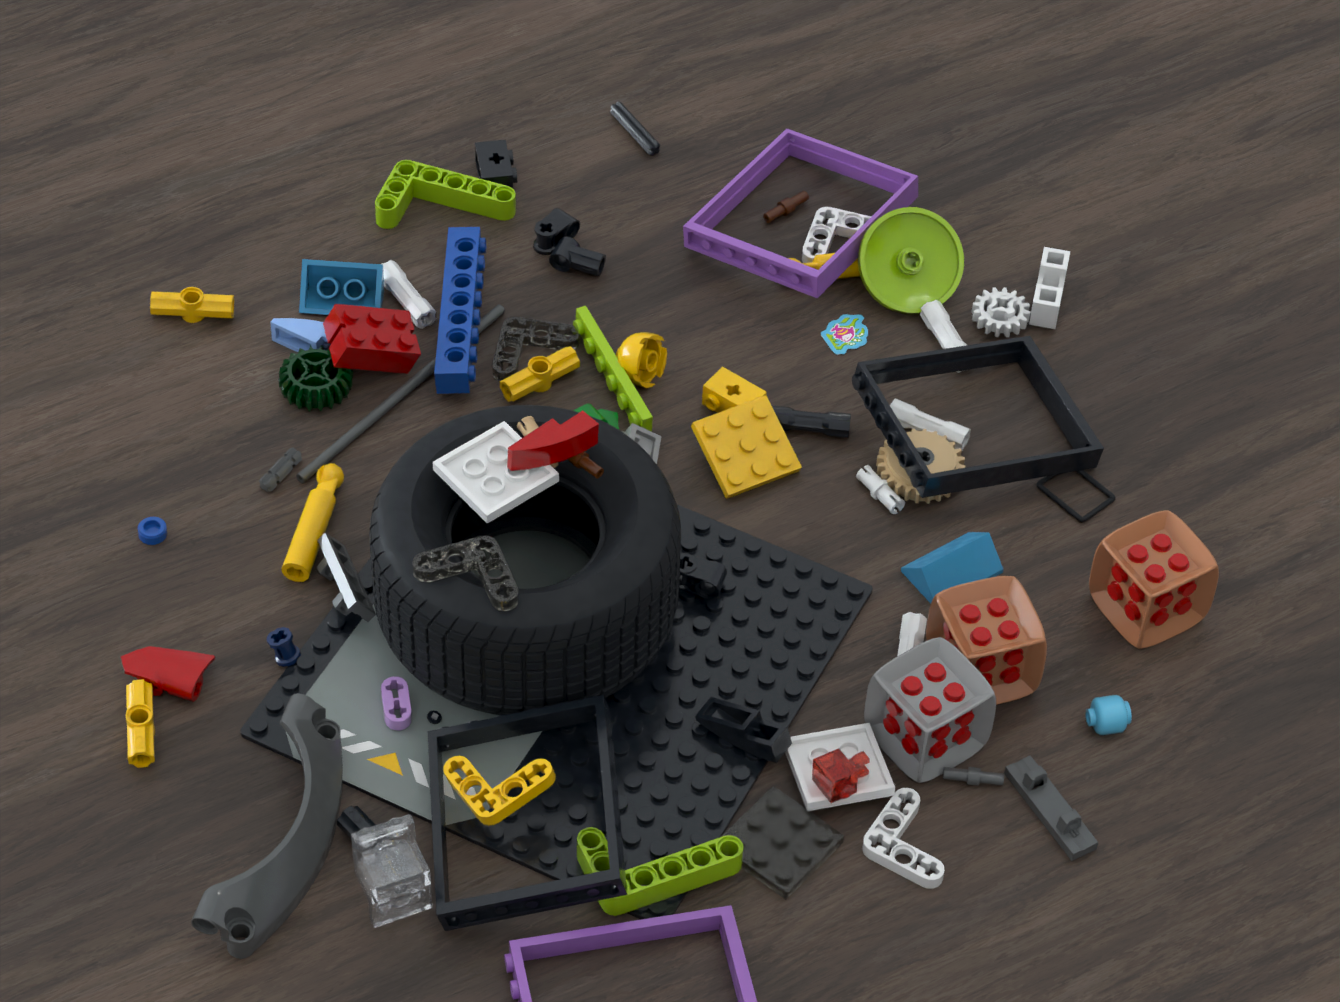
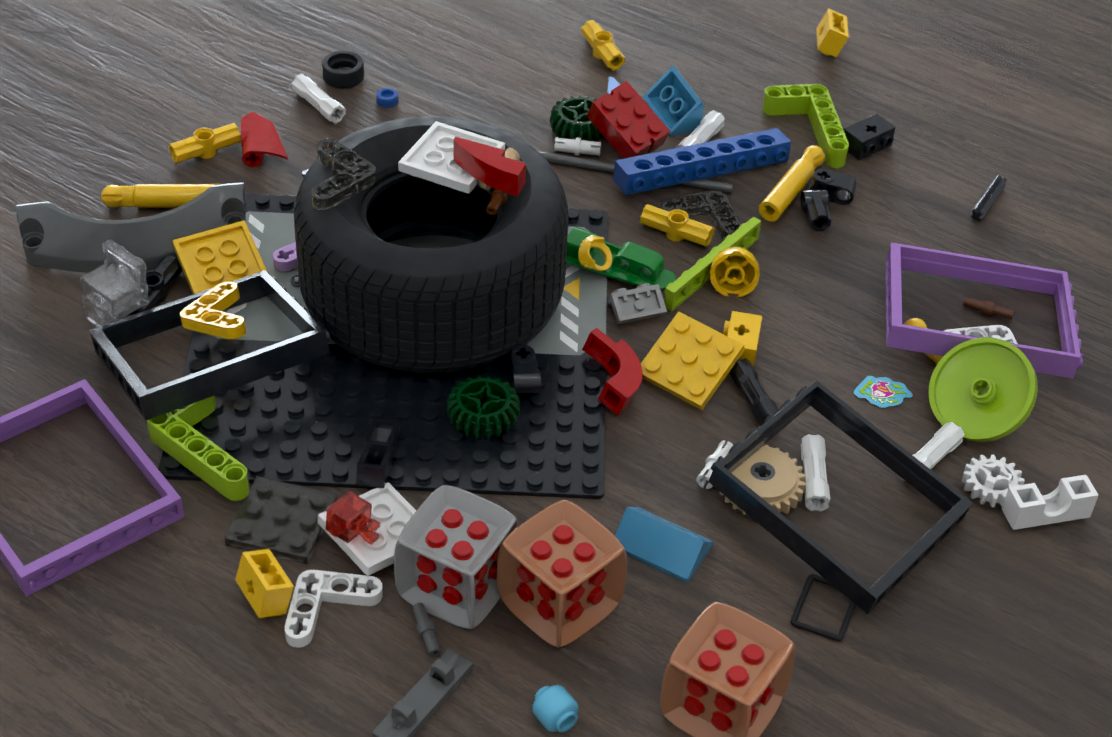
camera: 65 degrees right, 5 degrees down
none -> yellow piece [101,184,217,208]
none -> yellow plate [172,220,268,294]
none -> yellow brick [235,549,294,618]
none -> white axle [291,74,346,124]
none -> black tyre [322,51,364,88]
none -> dark green gear [447,375,520,439]
none -> white pin [554,137,601,156]
none -> red arch [582,327,642,416]
none -> yellow piece [758,145,825,222]
none -> yellow brick [816,8,849,58]

